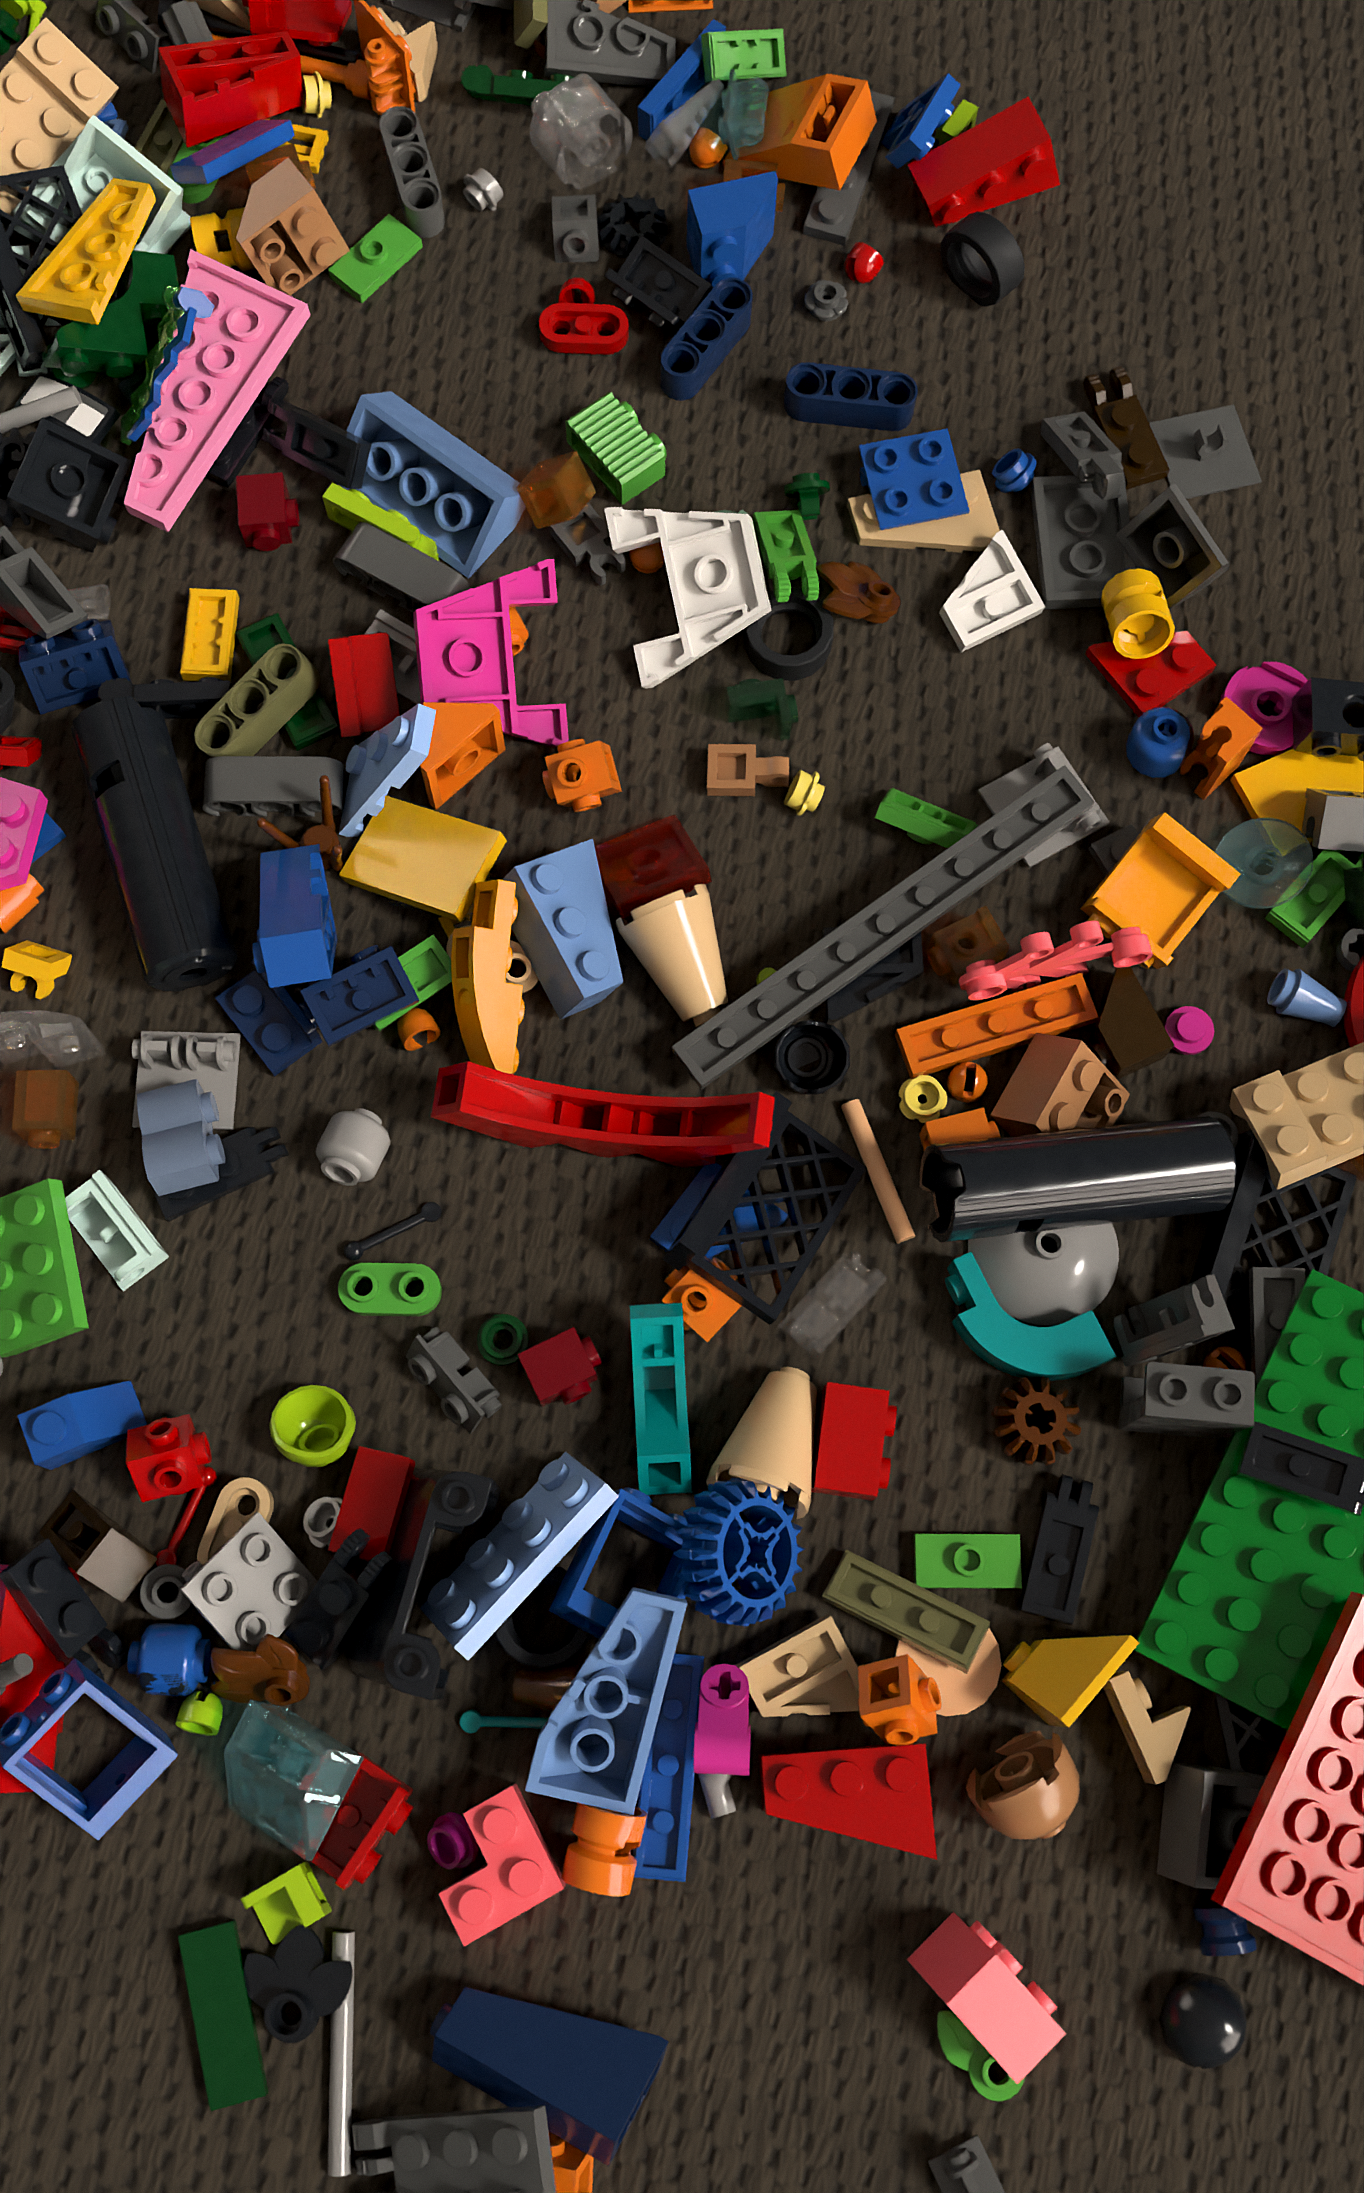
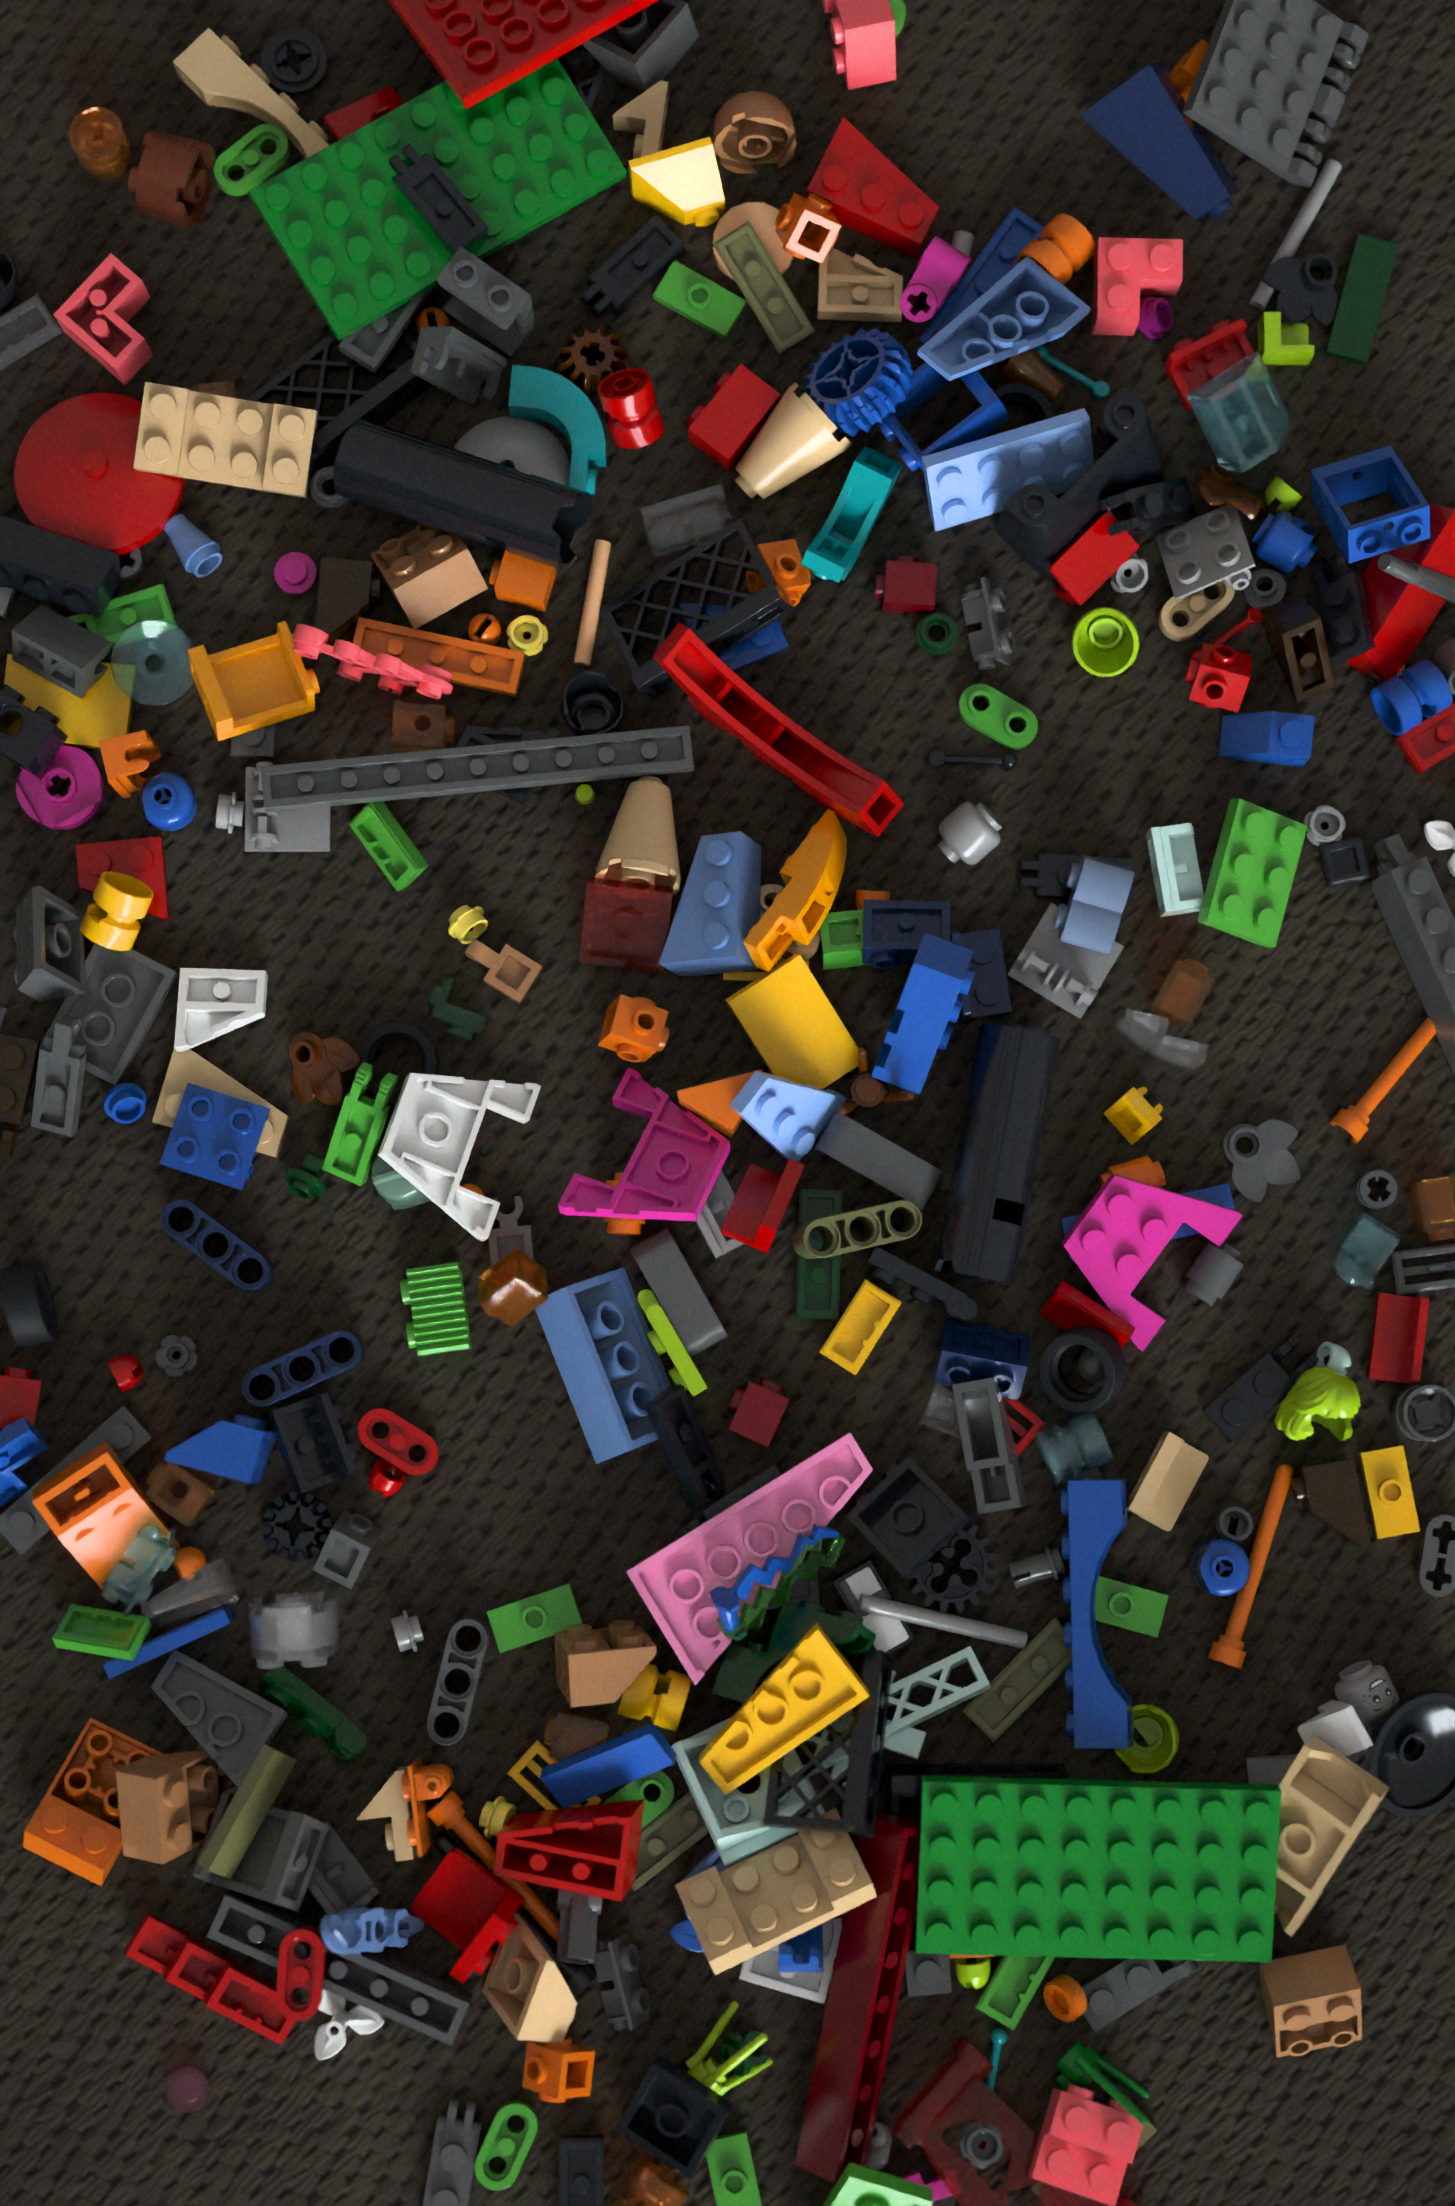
camera: 150 degrees left, 10 degrees up
none -> light grey plate [216,792,245,834]
none -> red wheel [597,368,665,449]

